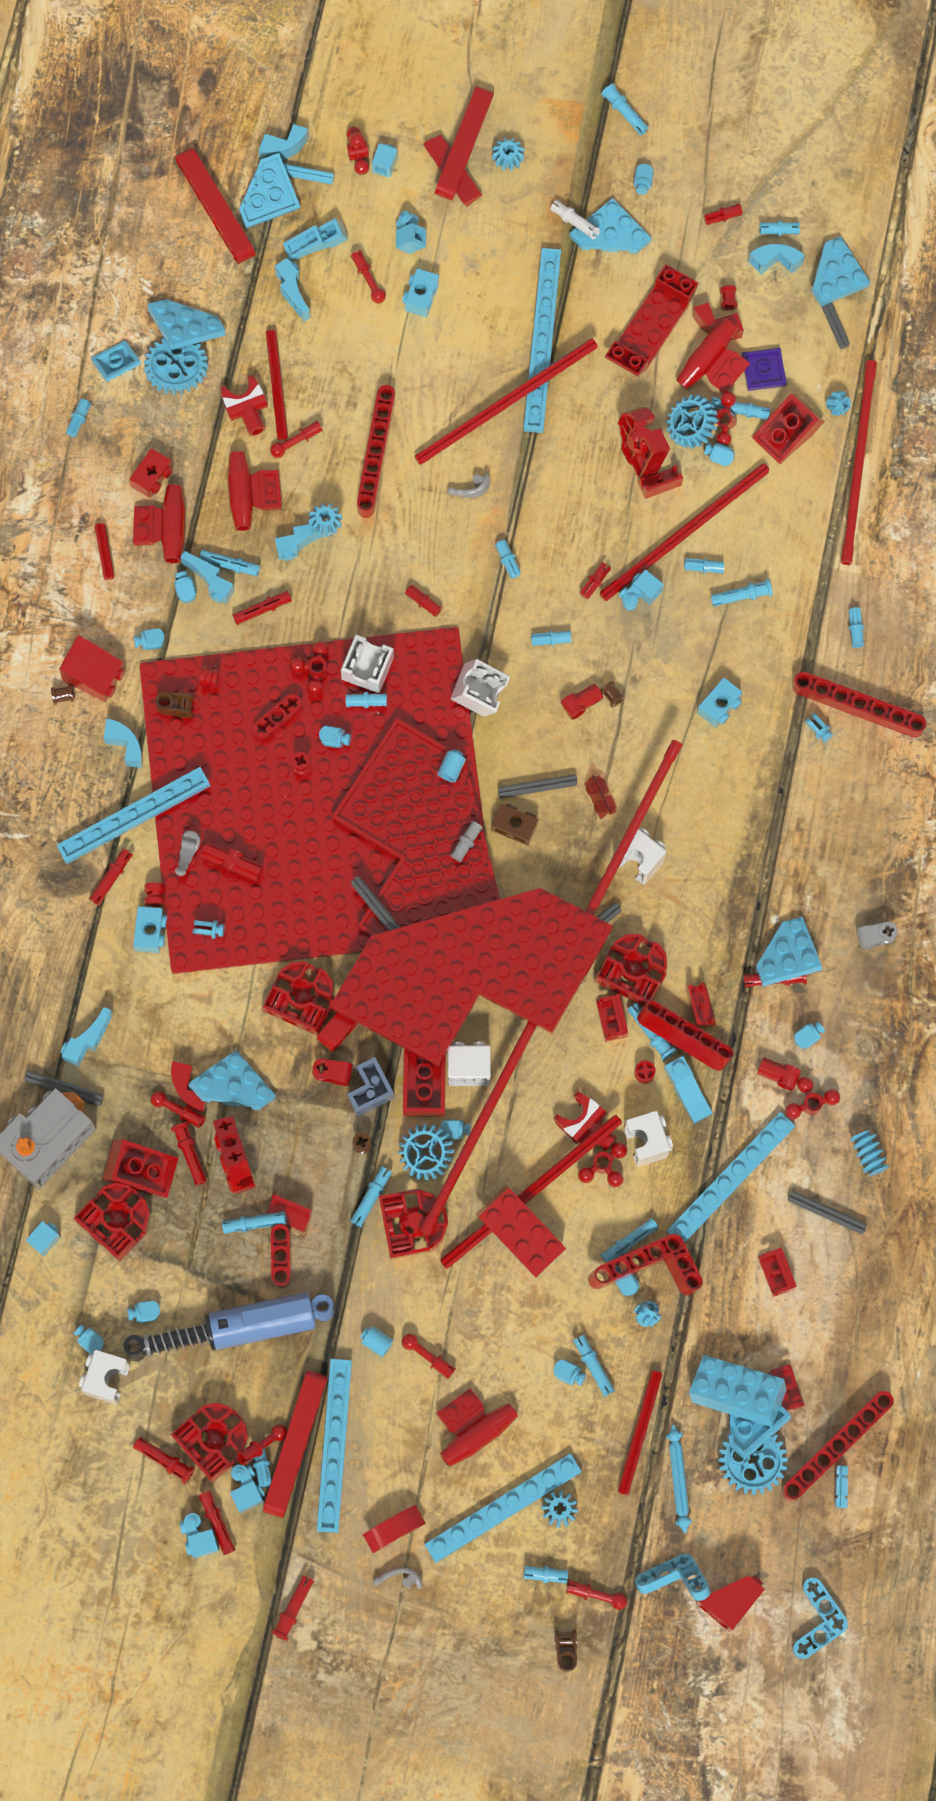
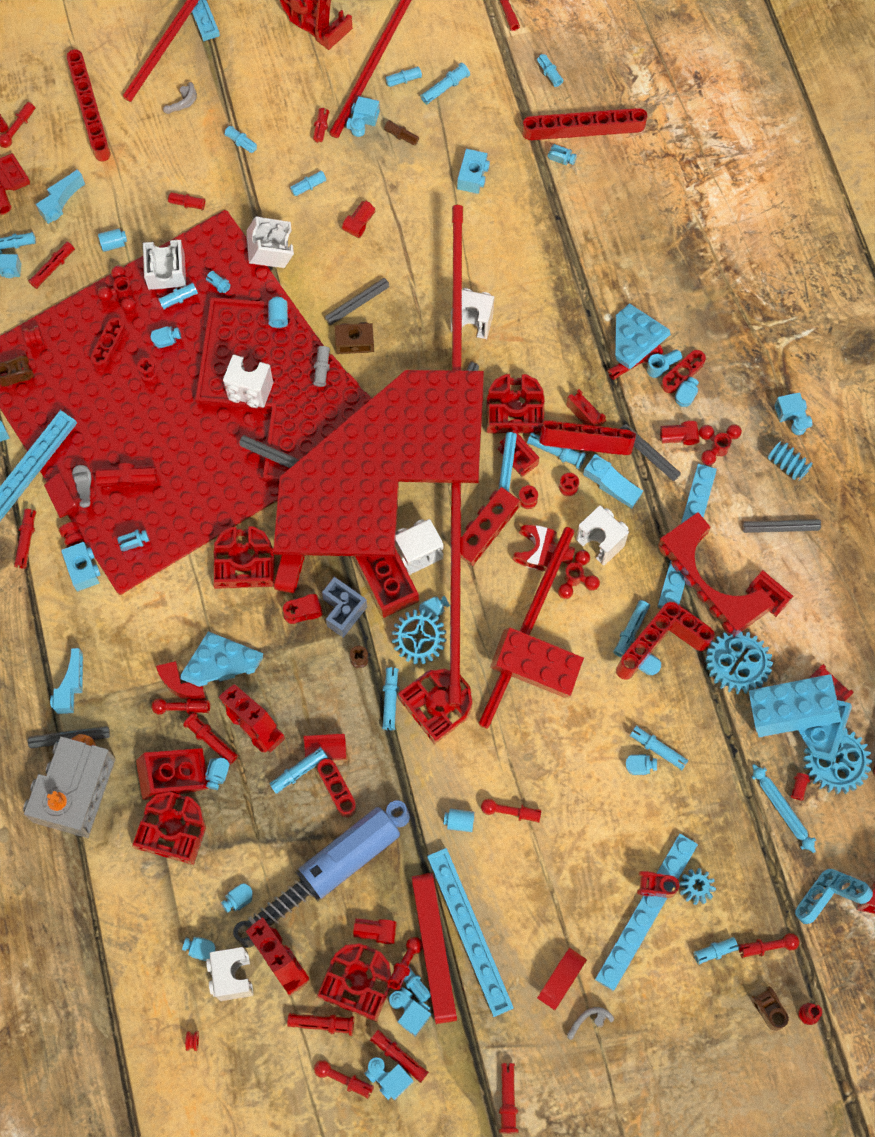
camera: 25 degrees left, 5 degrees down
medium azure brick [26,1221,61,1257] -> none
medium azure gear [308,502,342,537] -> none
red plate [436,1388,518,1467] -> none
clear red hinge [584,775,617,820] -> none
reddish brown bush [600,681,625,708] -> none
red axle [618,1371,662,1495] -> none
medium azure gear [634,1301,661,1327] -> none
light grey piece [856,922,898,950] -> none
none -> red slope [44,473,78,518]
none -> medium azure brick [98,228,128,252]
none -> red bush [185,1031,199,1051]
none -> medium azure arm [205,758,229,790]
none -> medium azure pin [206,271,231,293]
none -> white piece [223,355,273,408]
none -> red connector [246,917,309,996]
none -> red pin [314,1060,374,1099]
none -> red piece [353,918,397,944]
none -> reddish brown axle [384,120,419,146]
none -> red brick [461,487,521,567]
none -> medium azure axle [497,432,517,509]
none -> red wheel [518,485,539,509]
none -> dark grey axle [620,424,681,481]
none -> red piece [637,871,679,898]
none -> medium azure axle [646,349,682,378]
none -> red arch [658,512,775,637]
none -> red beam [661,350,706,393]
none -> medium azure gear [705,632,773,694]
none -> medium azure brick [774,392,812,435]
none -> red pin [791,773,810,801]
none -> red pin [798,1003,822,1025]

